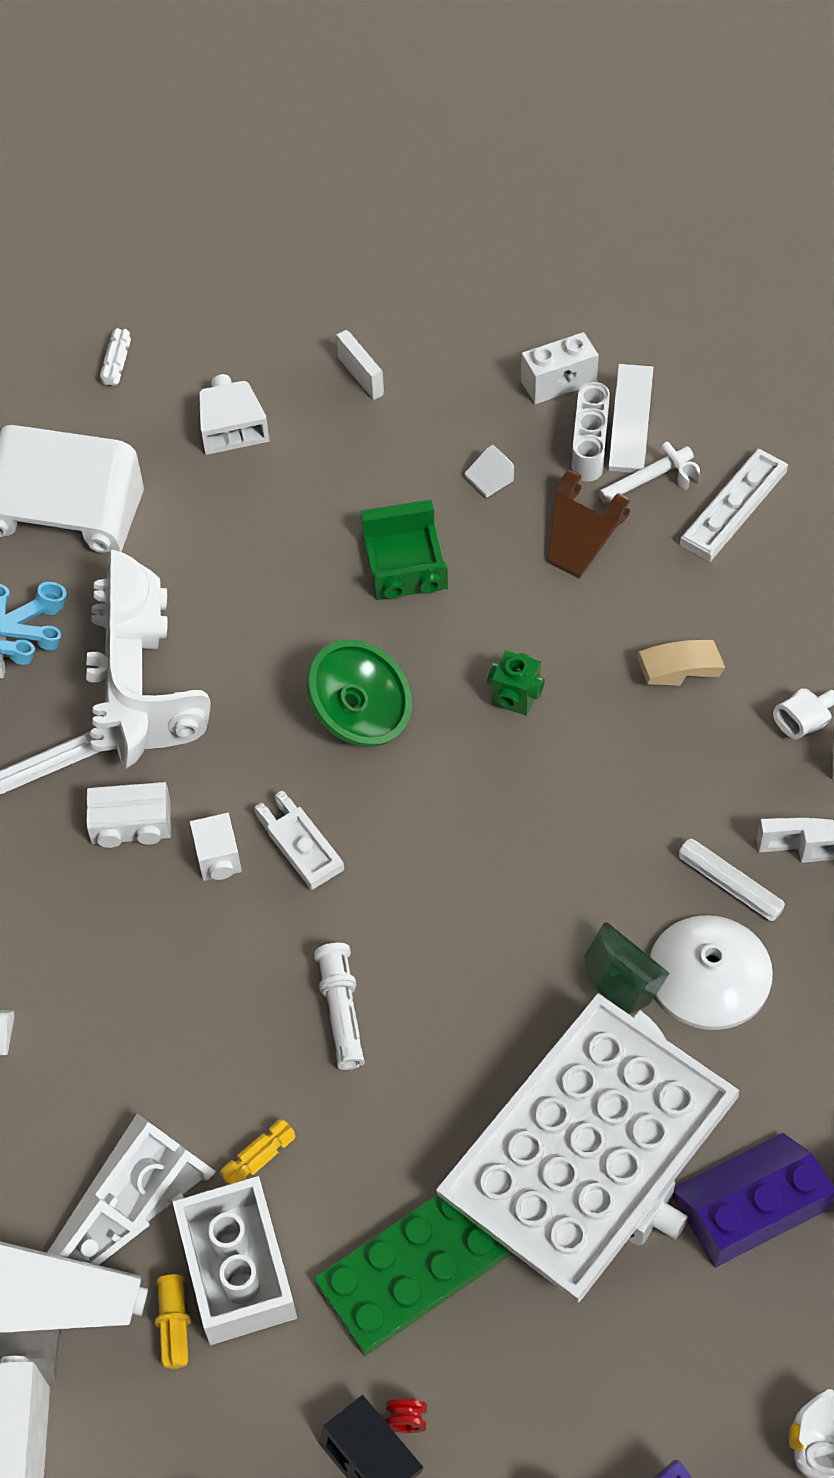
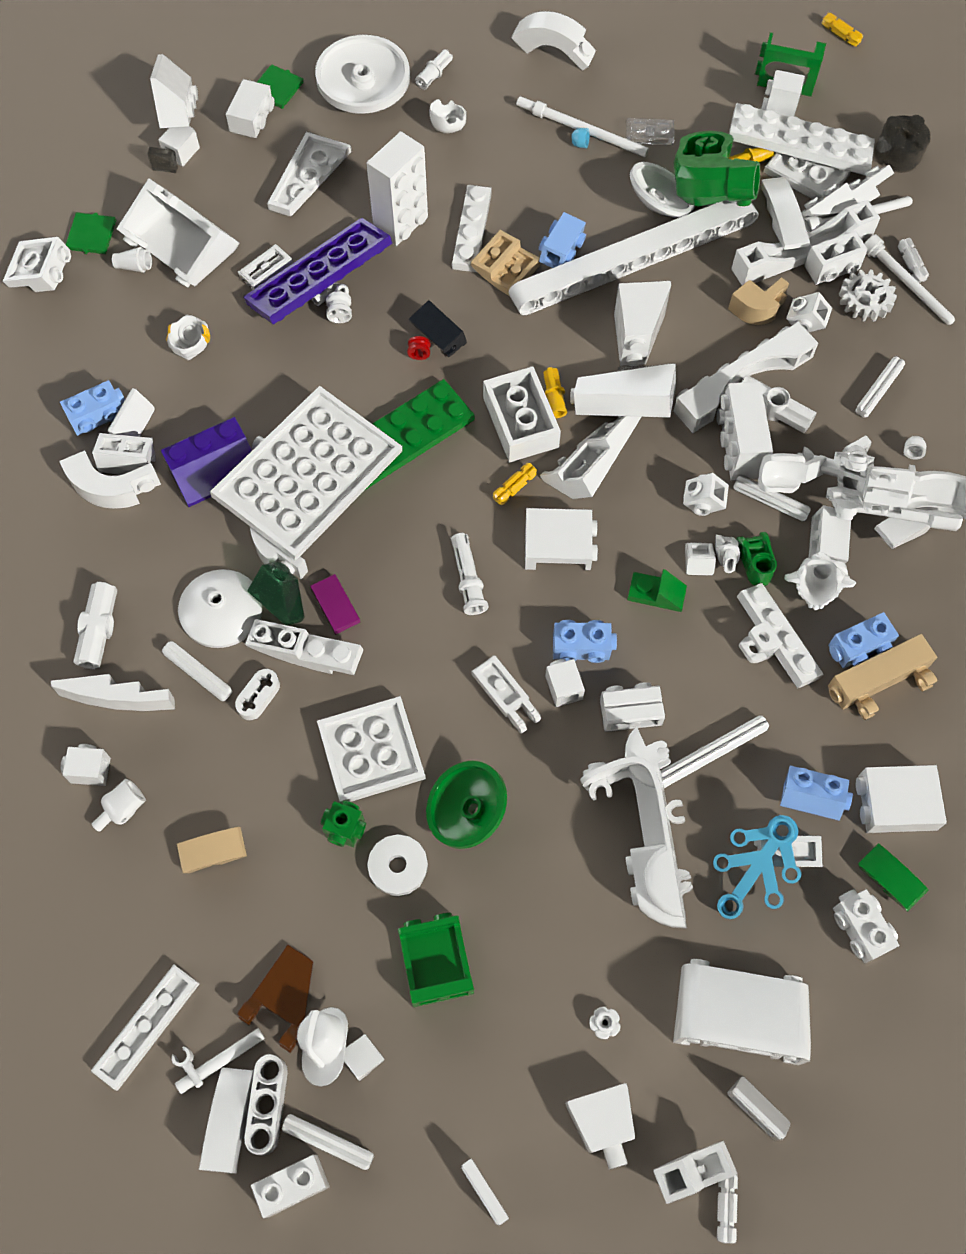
camera: 175 degrees right, 10 degrees up
none -> white beam [235,669,280,720]
none -> white slope [245,619,363,675]
none -> white axle [282,1114,374,1170]
none -> white piece [297,1007,348,1087]
none -> magenta tile [310,574,360,635]
none -> white plate [317,696,426,804]
none -> white tile [367,834,428,896]
none -> white panel [525,508,598,570]
none -> light blue brick [553,620,617,663]
none -> white plate [589,1007,620,1039]
none -> green slope [627,569,687,612]
none -> white brick [653,1140,738,1204]
none -> white slope [727,1076,790,1141]

